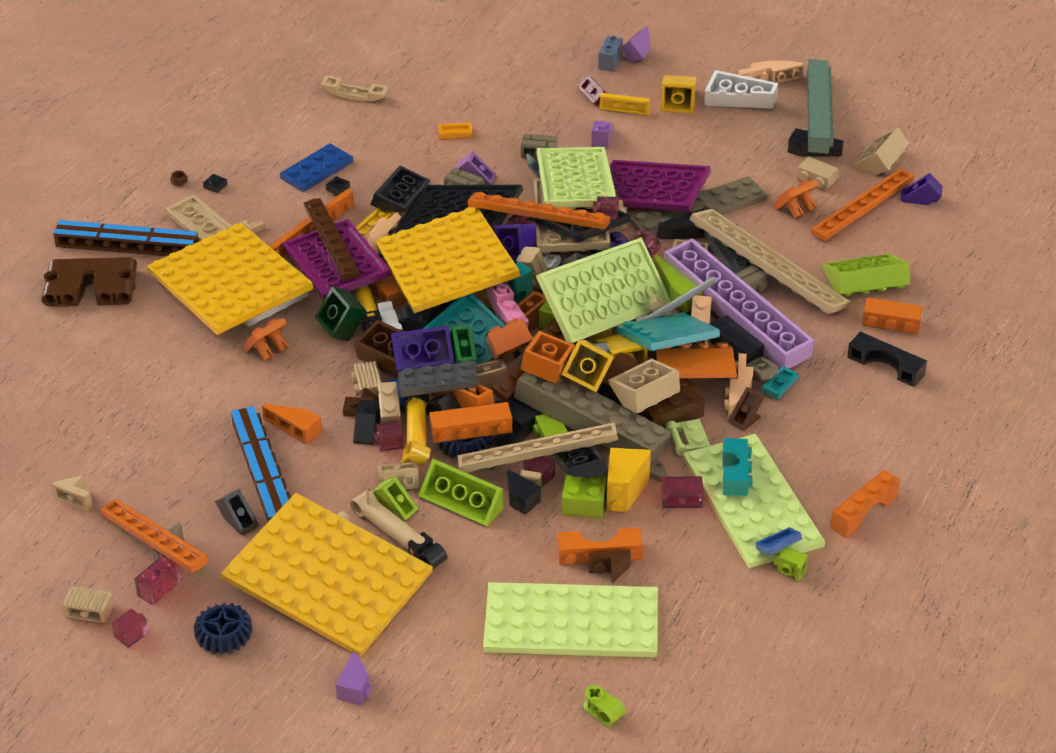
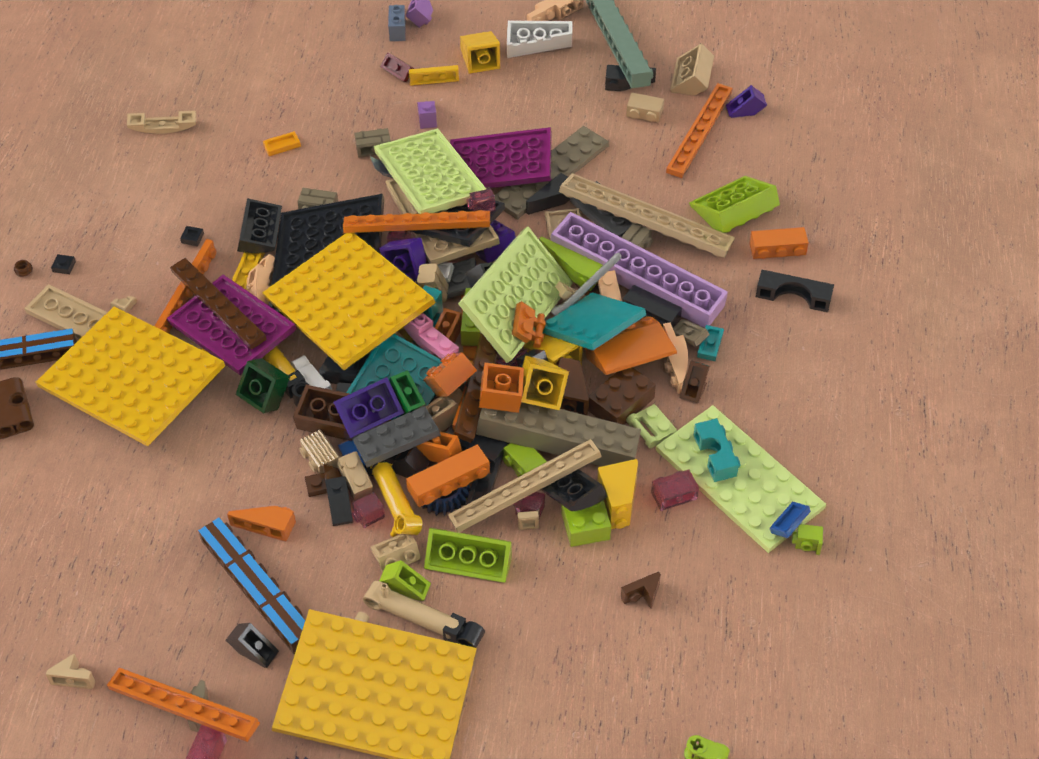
camera: 20 degrees left, 10 degrees up
orange plate [243,318,290,361] -> none
blue plate [280,143,353,193] -> none
orange brick [370,272,407,308] -> none
medium lavender slope [456,152,497,185] -> none
yellowish green plate [483,582,658,658] -> none
black slope [506,469,541,515] -> none
orange arch [557,527,643,565] -> none
tan slope [609,359,680,413] -> none
clear pink brick [630,229,662,259] -> none
dark tan tile [650,459,666,483] -> none
orange plate [773,179,818,219] -> none
orange arch [830,469,900,538] -> none
none -> orange plate [512,301,546,348]

